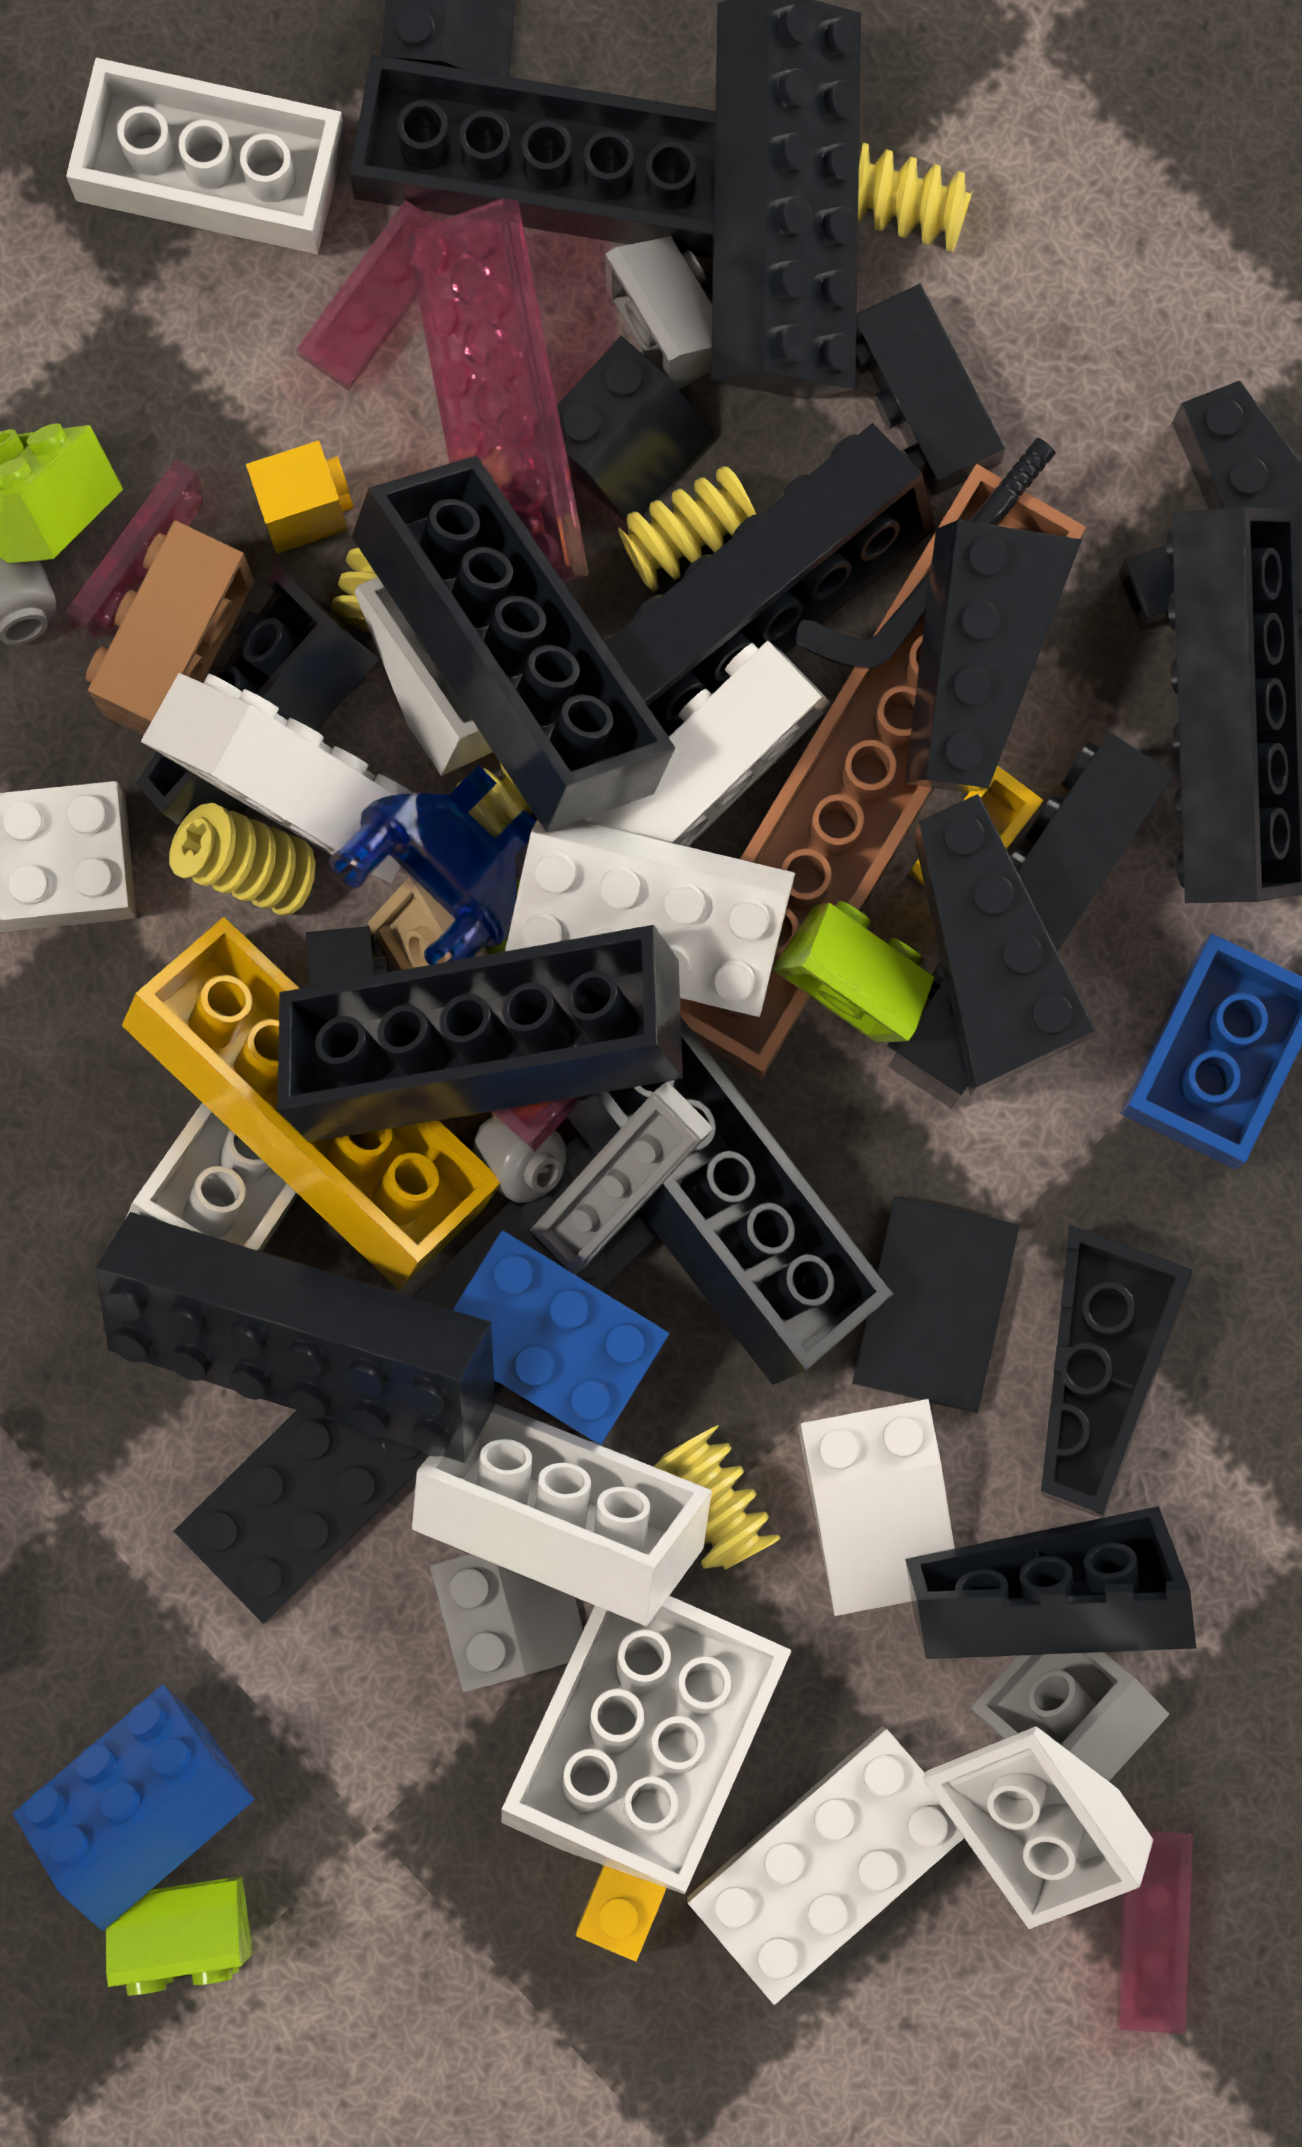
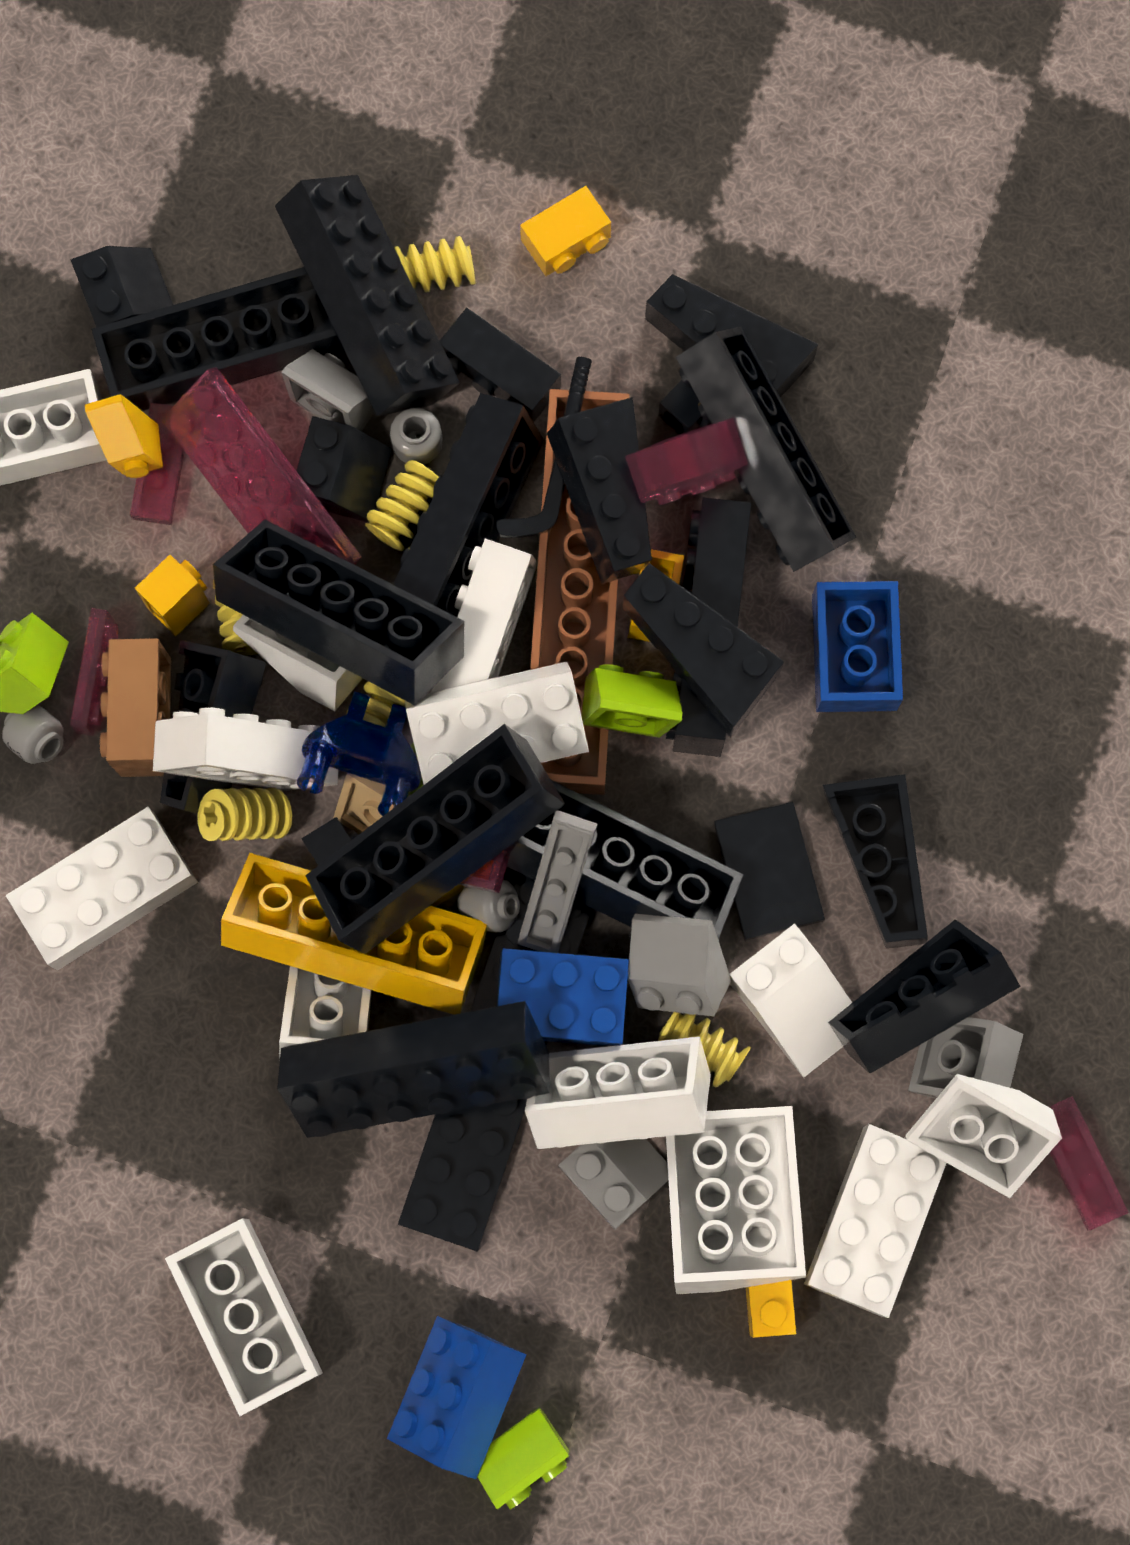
camera: 25 degrees left, 5 degrees down
none -> yellow slope [85,394,163,478]
none -> light grey head [390,408,443,465]
none -> yellow brick [520,186,611,276]
none -> clear pink brick [625,417,748,505]
none -> light grey slope [628,914,731,1017]

